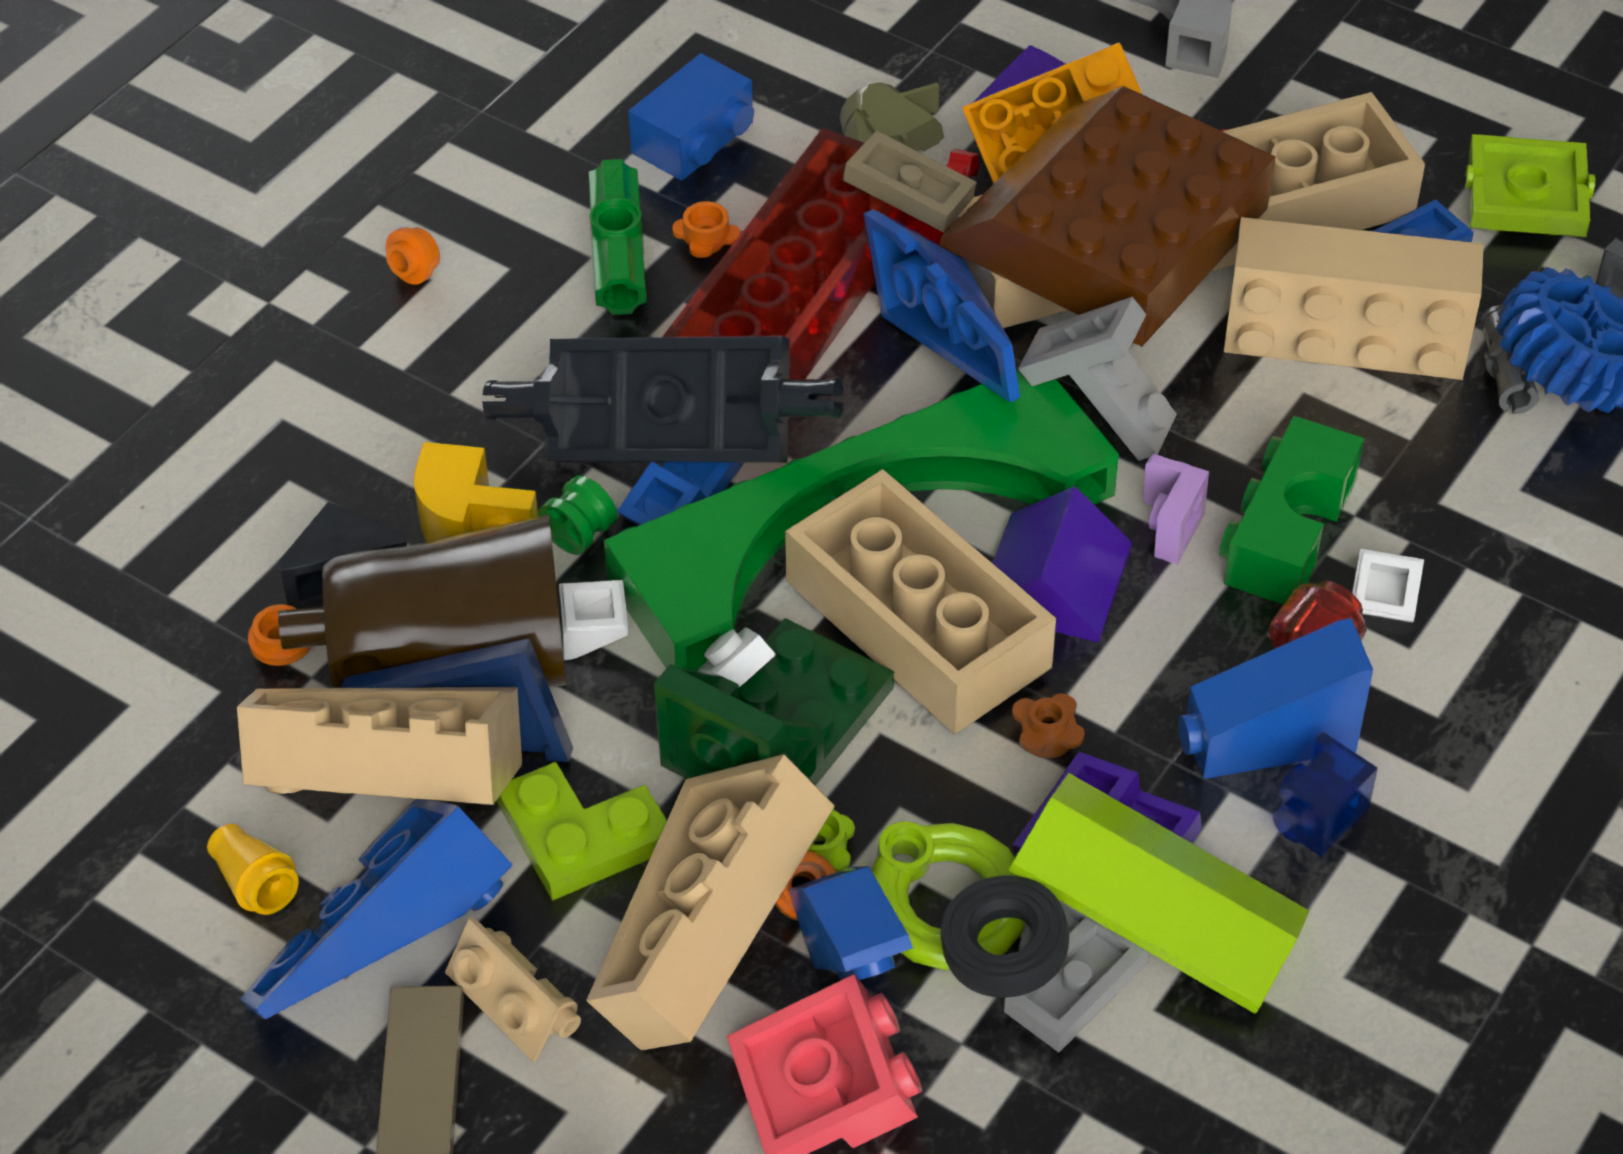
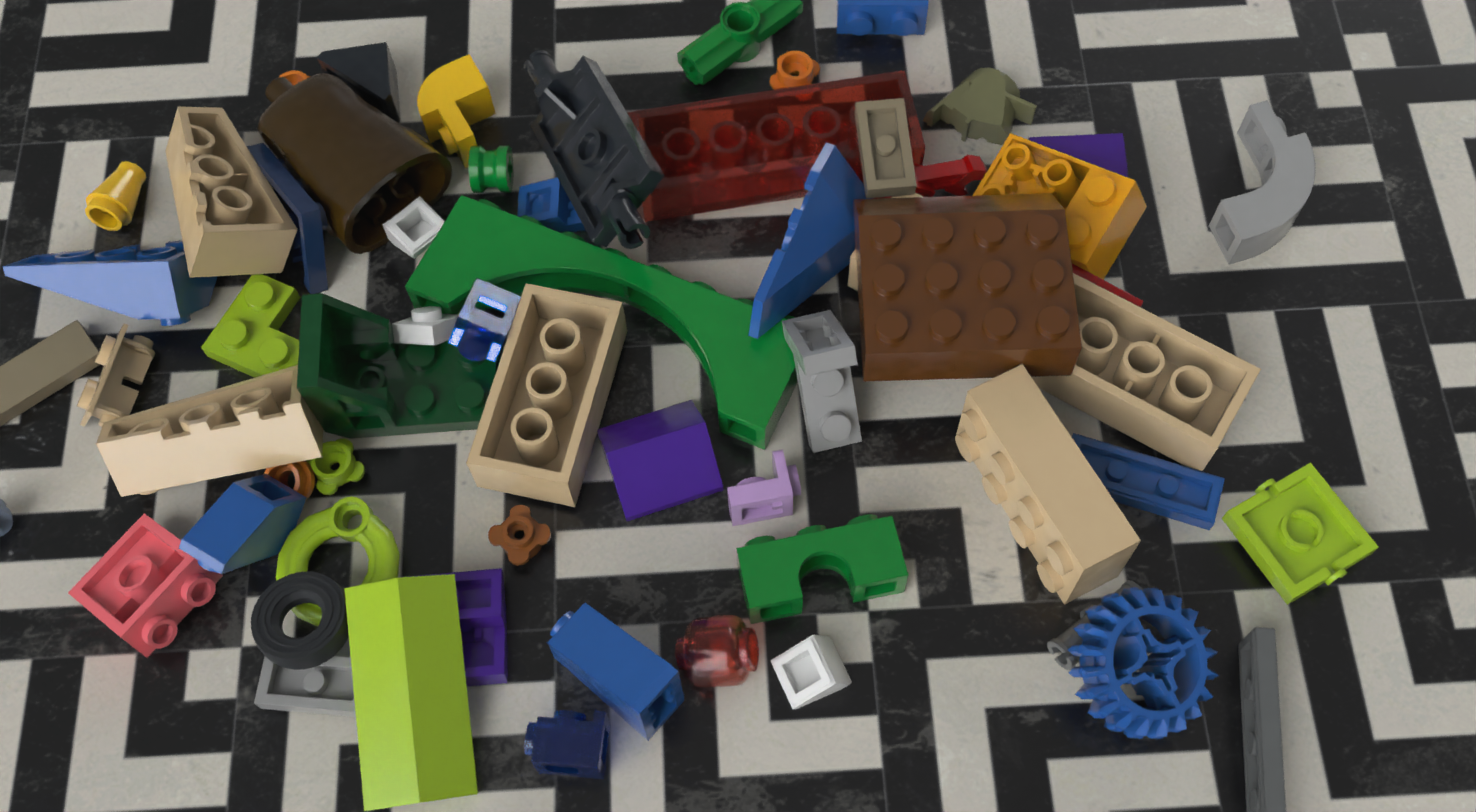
camera: 55 degrees right, 15 degrees up
none -> clear blue brick [448,278,521,362]

